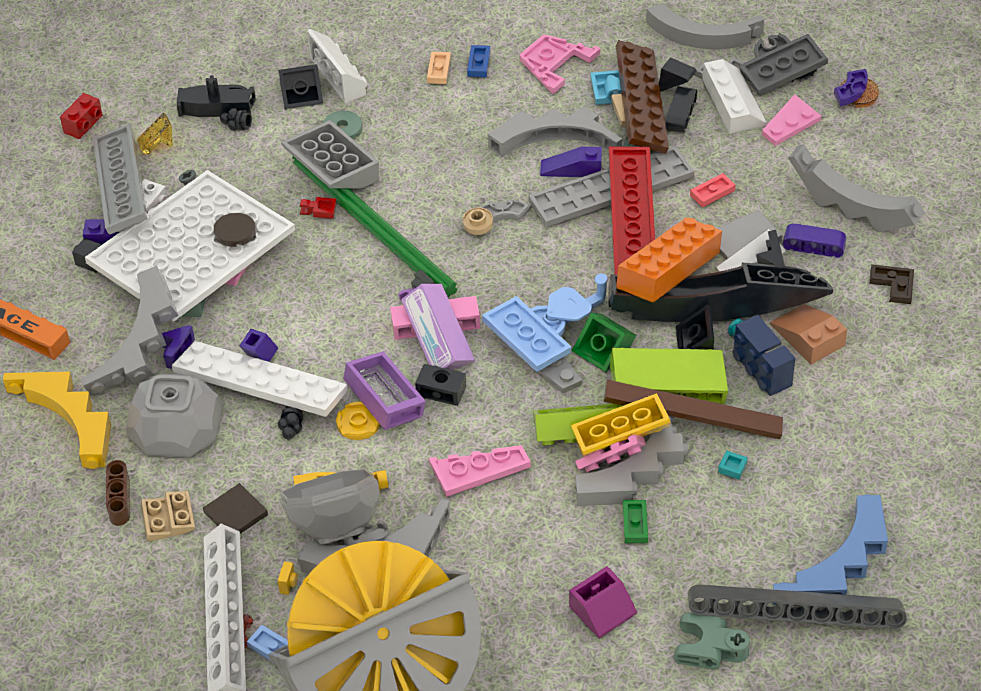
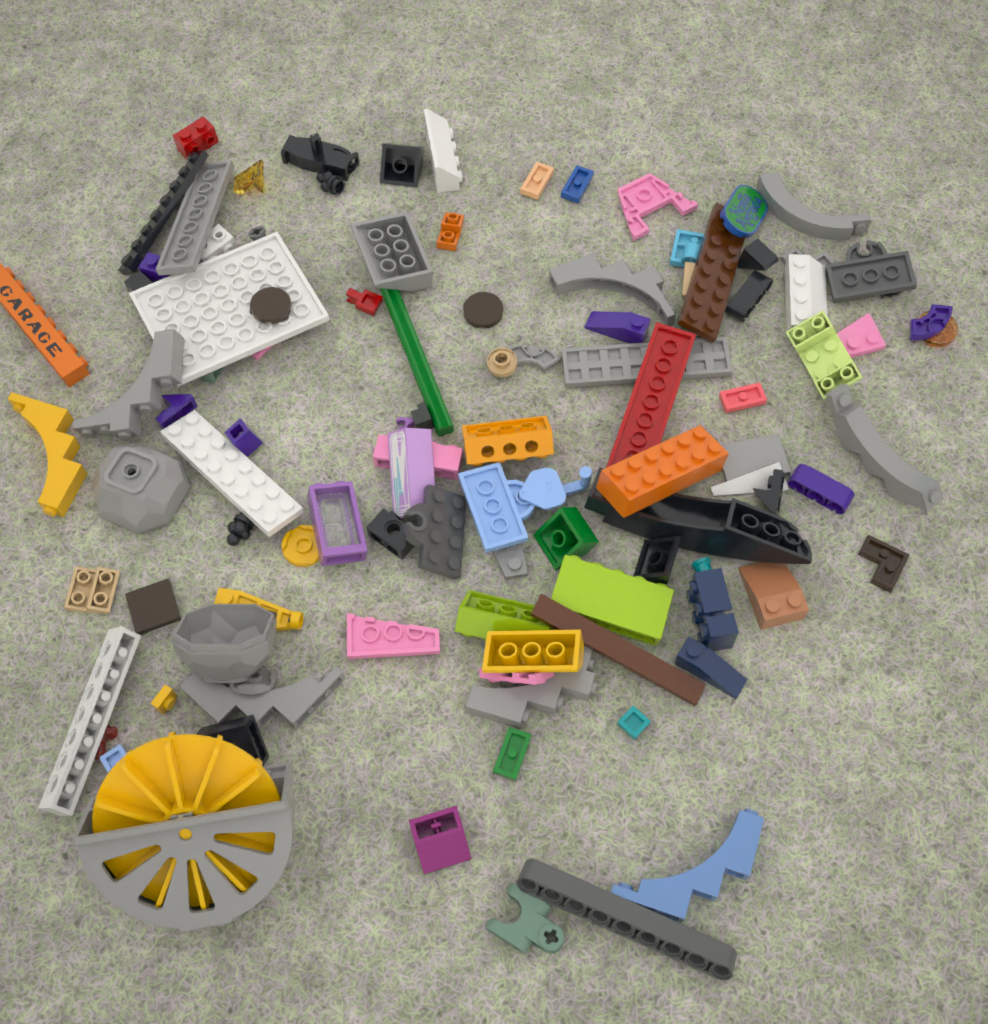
camera: 20 degrees right, 15 degrees up
reddish brown beam [106,460,130,526] -> none
sand green tile [323,111,363,140] -> none
none -> black plate [118,150,209,275]
none -> dark grey plate [402,484,466,579]
none -> orange slope [436,212,464,251]
none -> light orange brick [462,416,554,466]
none -> dark brown tile [463,292,503,329]
none -> dark blue slope [674,636,748,699]
none -> tile [720,185,768,238]
none -> yellowish green slope [786,310,863,400]

